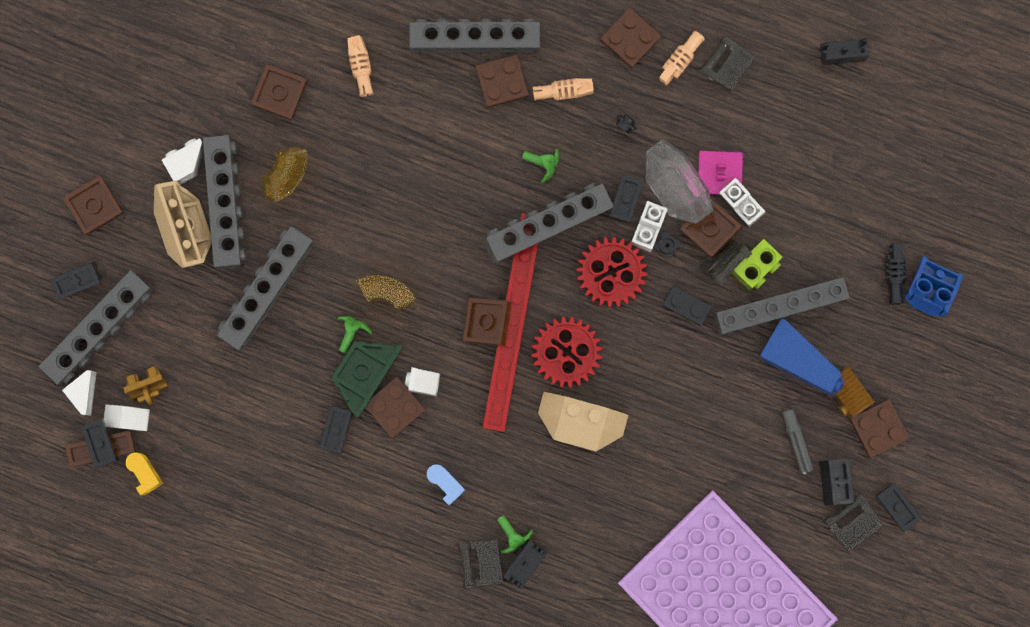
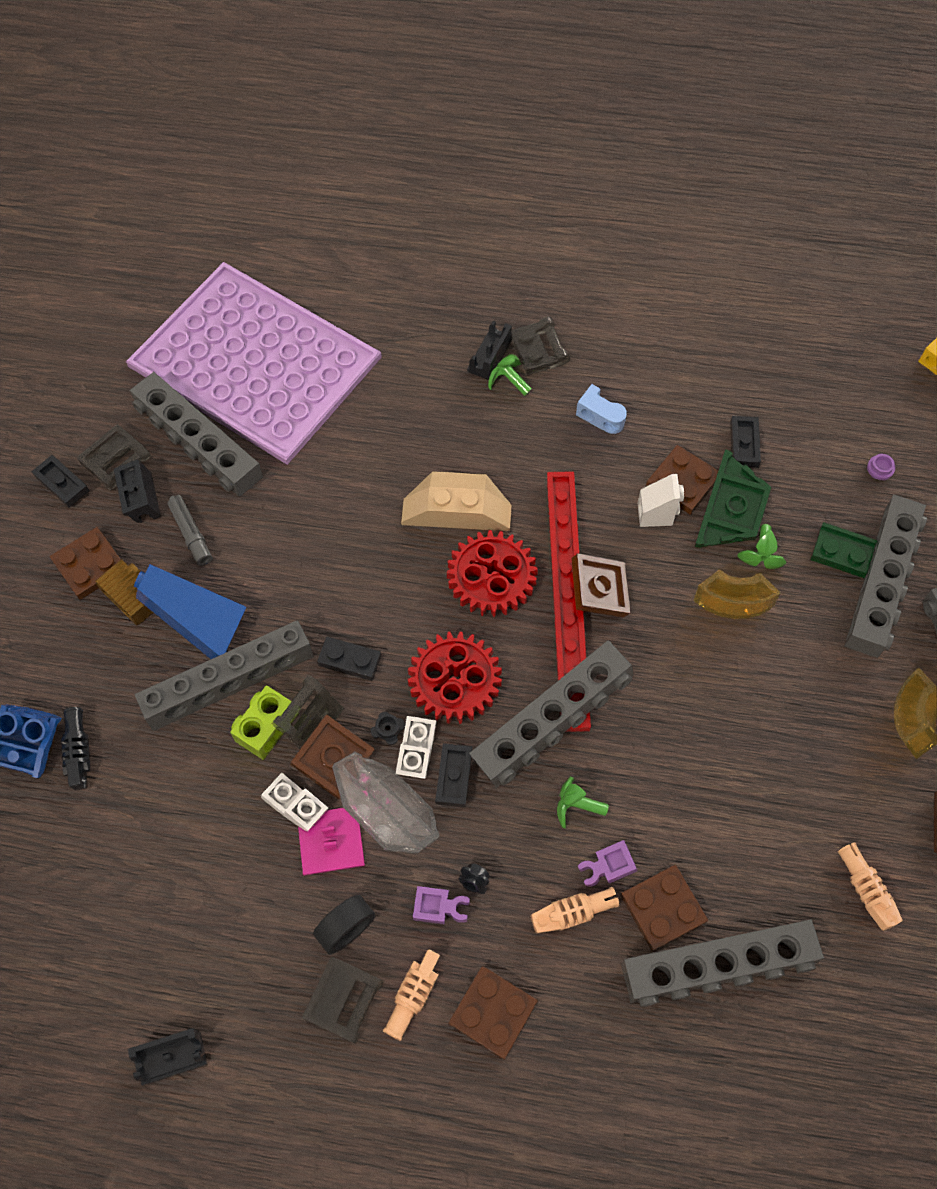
camera: 170 degrees right, 20 degrees down
none -> dark grey brick [130,372,263,497]
none -> black tyre [313,895,375,955]
none -> medium lavender plate [413,886,470,924]
none -> medium lavender plate [578,840,637,887]
none -> dark green plate [810,522,877,578]
none -> medium lavender plate [867,454,895,480]

